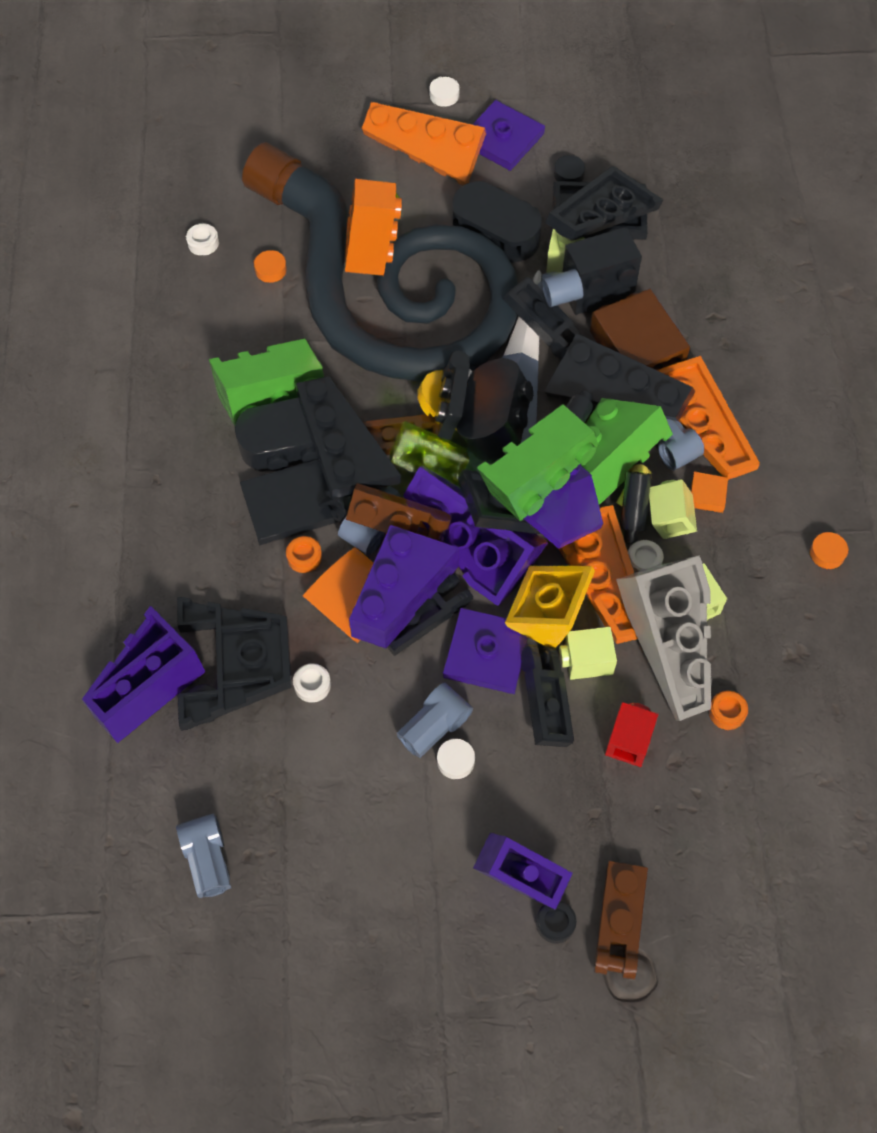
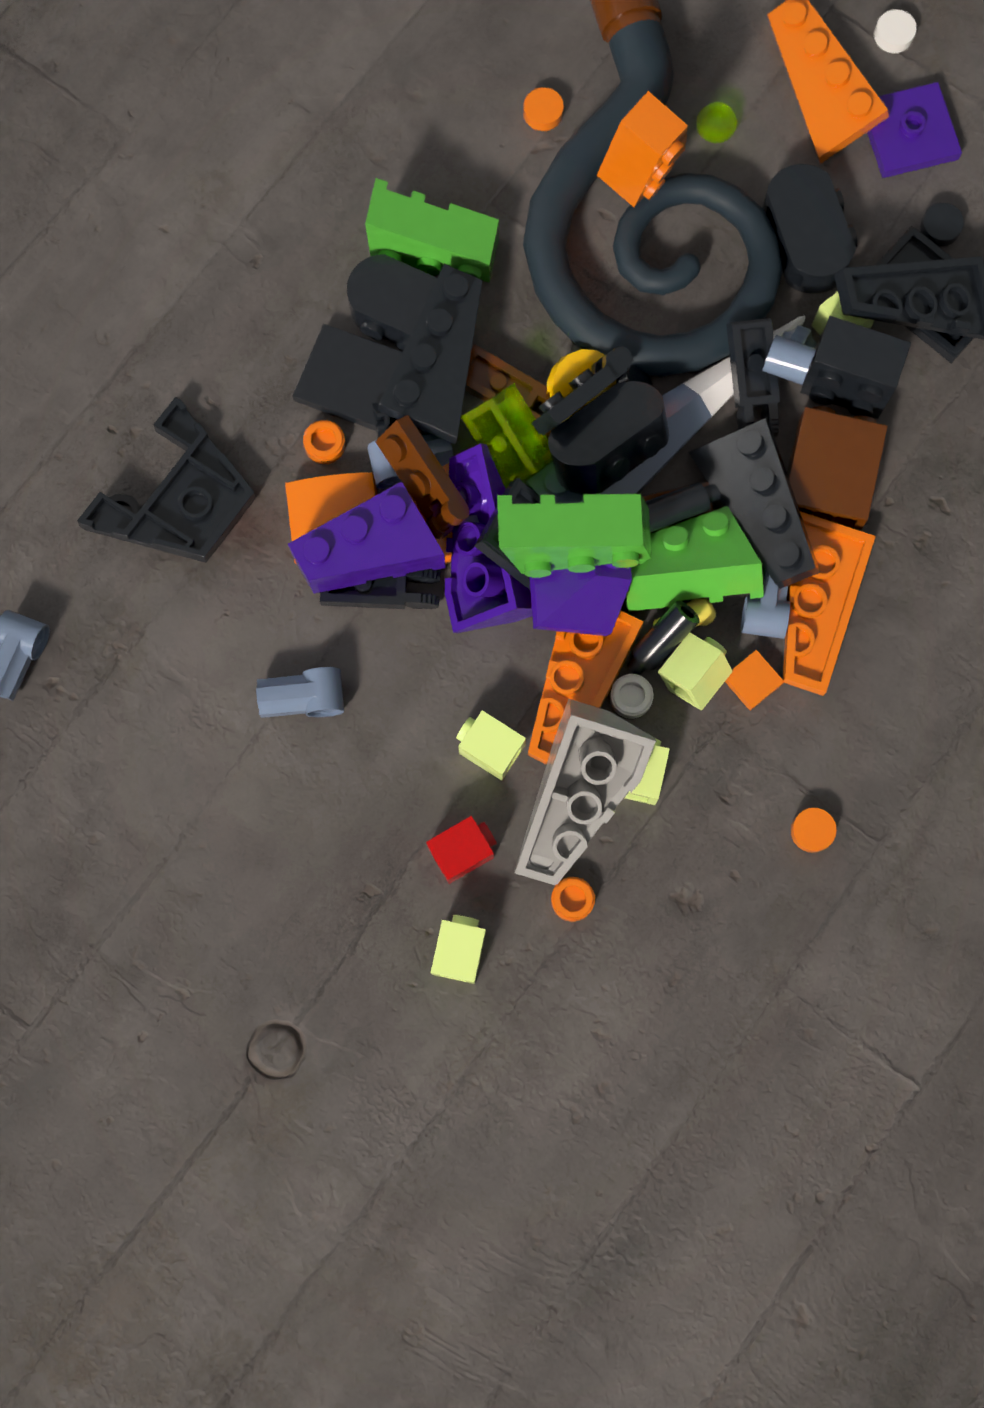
camera: 40 degrees right, 15 degrees up
dark purple wedge [82,606,206,744] -> none
white tile [186,224,219,255] -> none
white tile [293,663,331,702] -> none
white tile [437,739,475,779] -> none
dark purple plate [443,608,528,694] -> none
dark purple slope [473,832,573,910] -> none
yellow slope [505,566,595,648] -> none
black hinge [521,644,574,747] -> none
black tile [536,901,577,944] -> none
reddish brown plate [594,861,648,980] -> none
none -> yellowish green brick [431,915,486,984]

